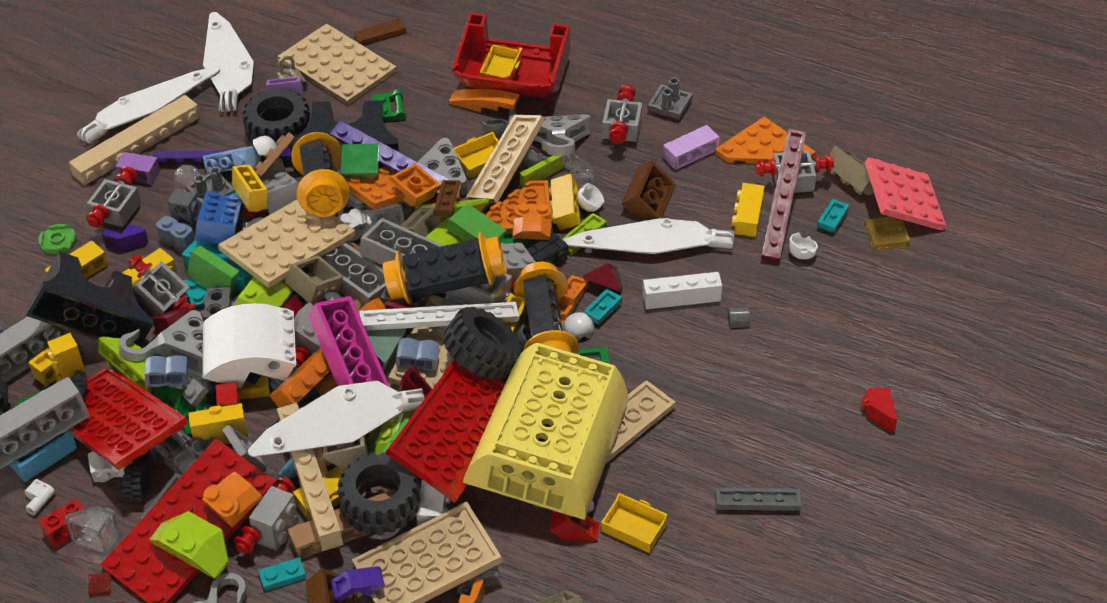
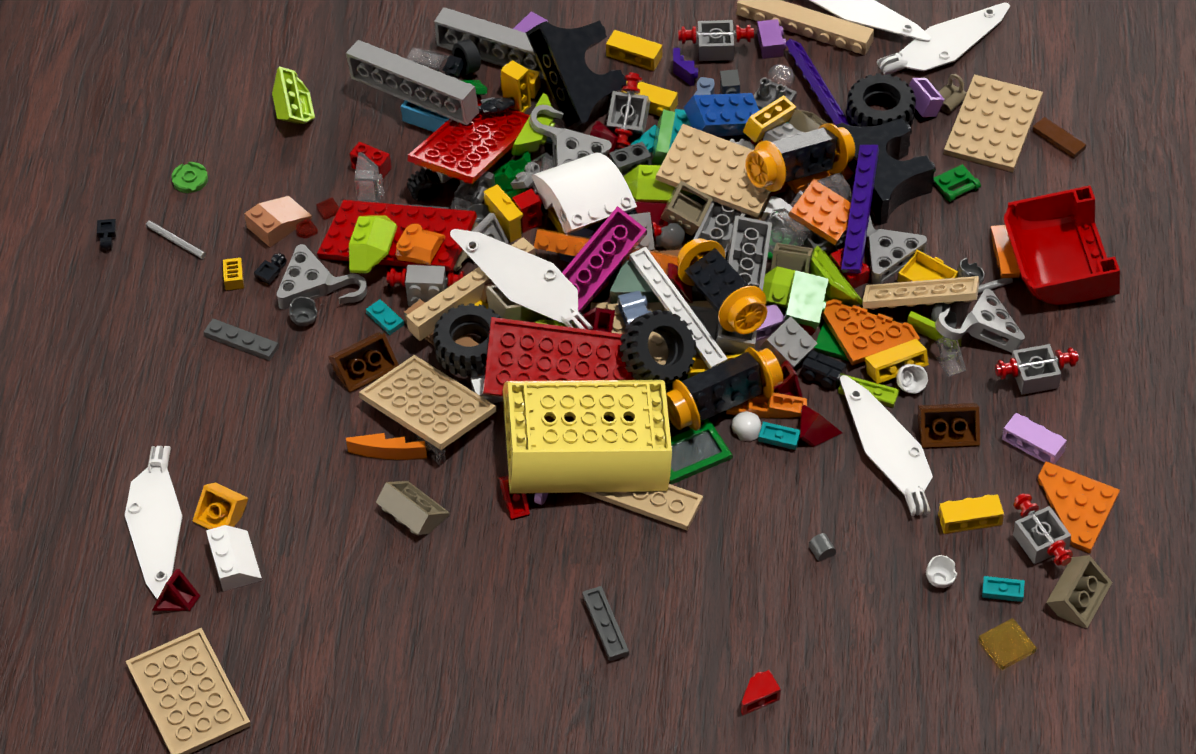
camera: 70 degrees right, 5 degrees up
white piece [24,479,55,515] -> none
bright green tile [38,224,77,255] -> none
sand blue brick [144,355,188,387] -> none
light blue slope [203,146,262,174] -> none
medium nougat plate [253,133,294,179] -> none
white hair [253,136,277,160] -> none
dark purple slope [331,566,385,602] -> none
green tile [341,143,379,178] -> none
orange slope [389,163,441,206] -> none
reddish brown tile [433,180,461,217] -> none
yellow container [480,45,522,80] -> none
orange slope [513,203,552,240] -> none
yellow container [601,493,668,553] -> none
white brick [643,272,722,309] -> none
flat silver plate [647,77,693,120] -> none
plate [761,128,806,262] -> none
coral plate [864,157,946,231] -> none

